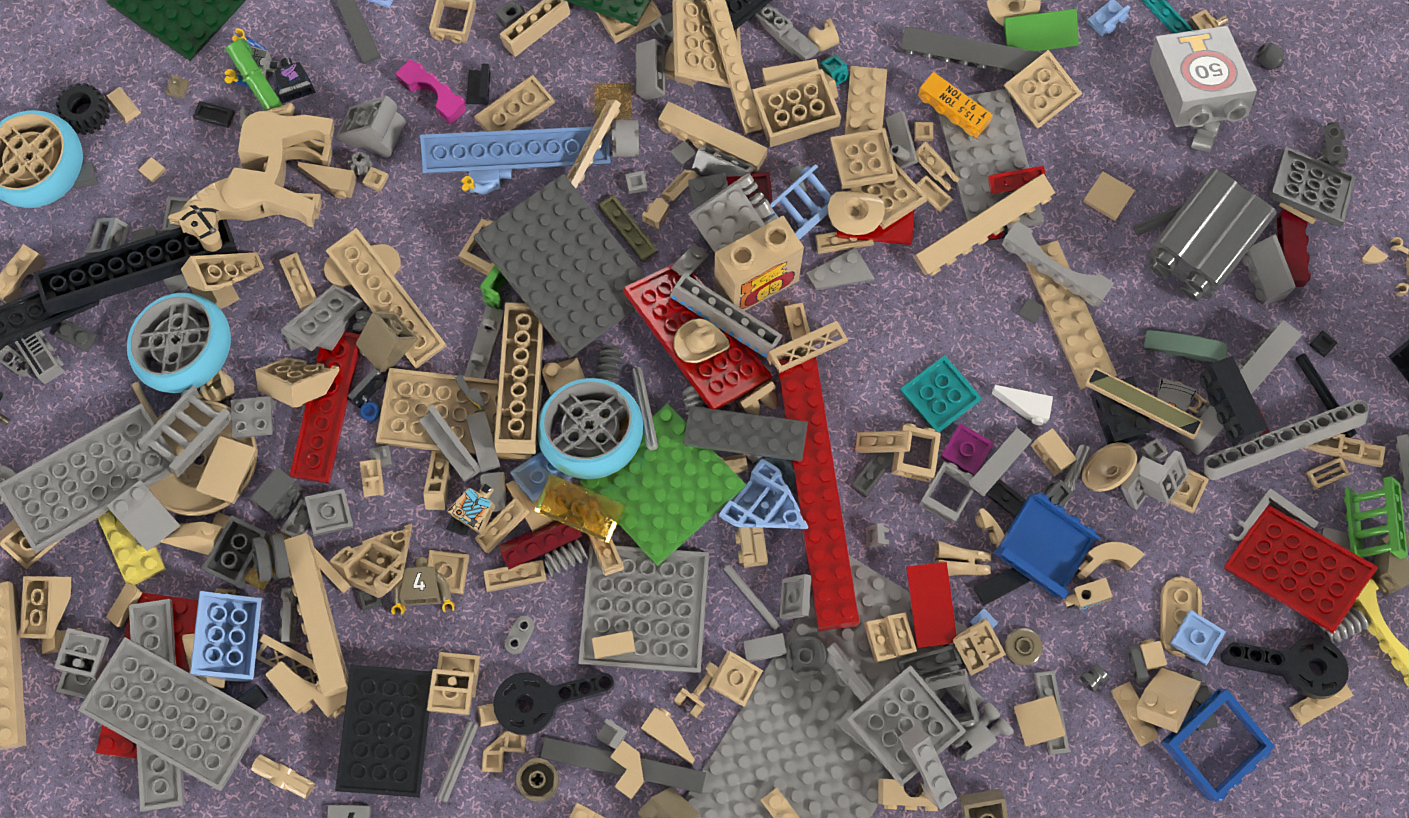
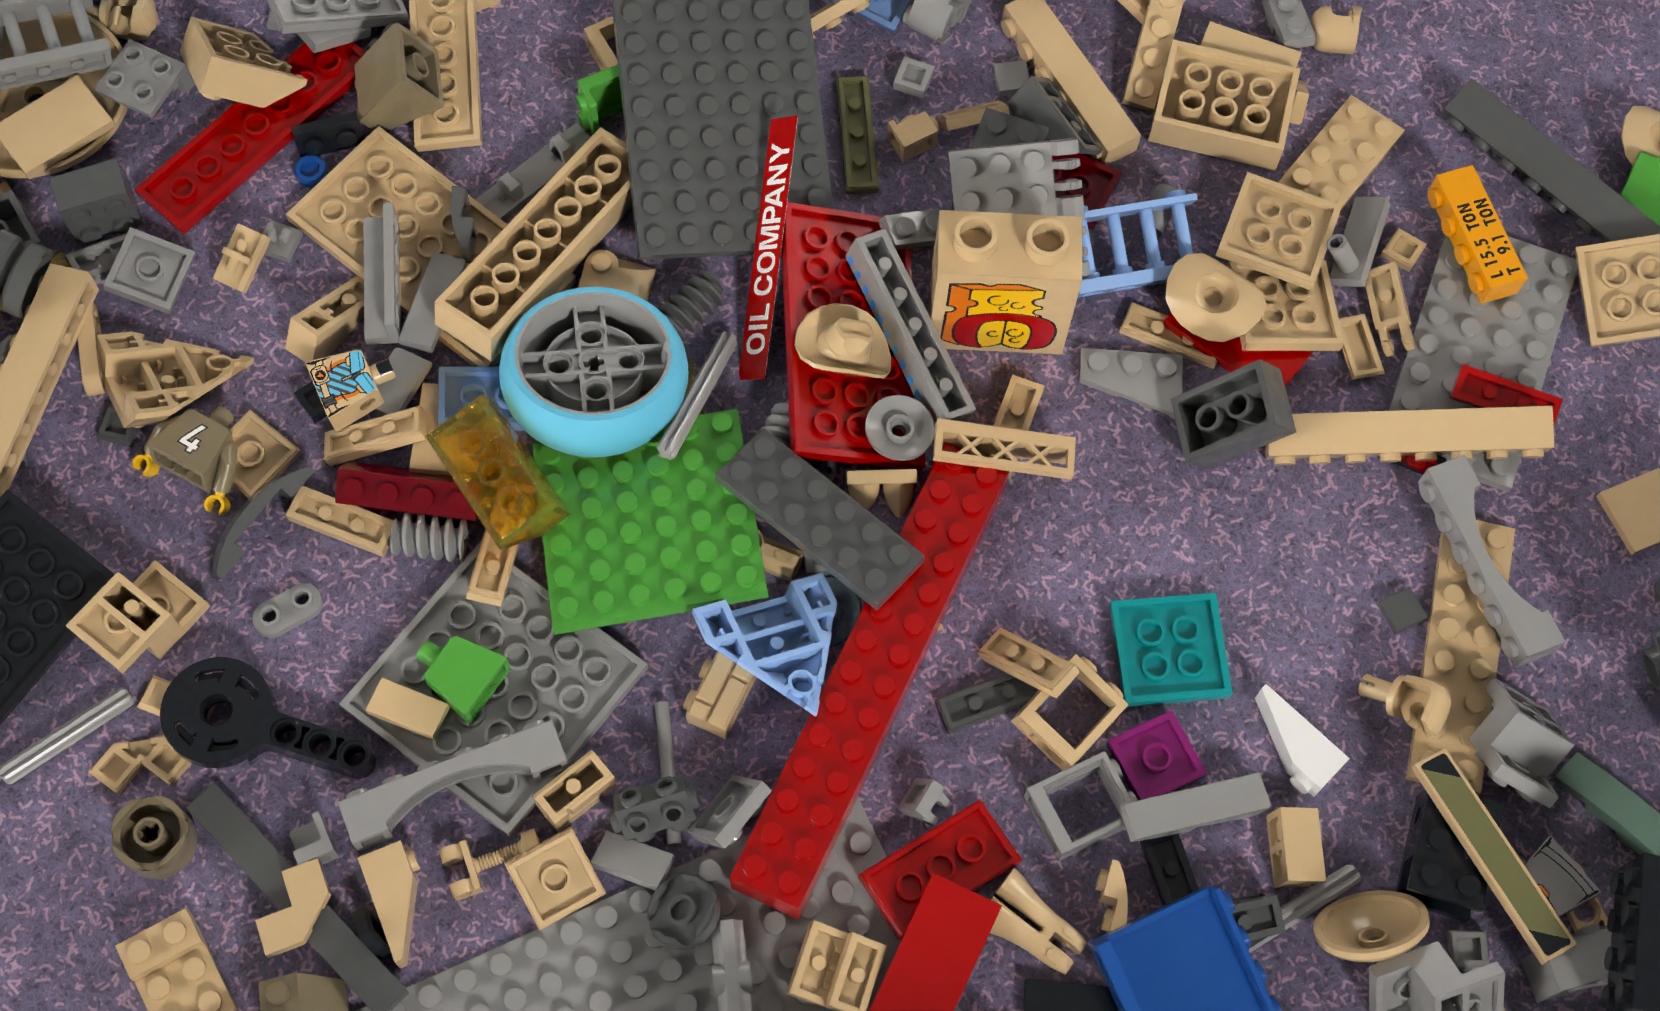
camera: 30 degrees right, 5 degrees down
teal bracket [820,54,849,86] -> none
none -> dark grey slope [210,466,315,580]
none -> light grey arch [338,720,569,852]
none -> black tile [352,906,390,959]
none -> bright green torso [416,636,511,725]
none -> tan brick [533,750,617,833]
none -> dark grey brick [609,774,701,842]
none -> red sticker [739,115,798,380]
none -> red tile [858,799,1022,940]
none -> light grey dish [865,395,935,461]
none -> dark grey brick [1171,359,1296,469]
none -> tan piece [1358,674,1451,736]
none -> light grey bracket [1469,678,1574,808]

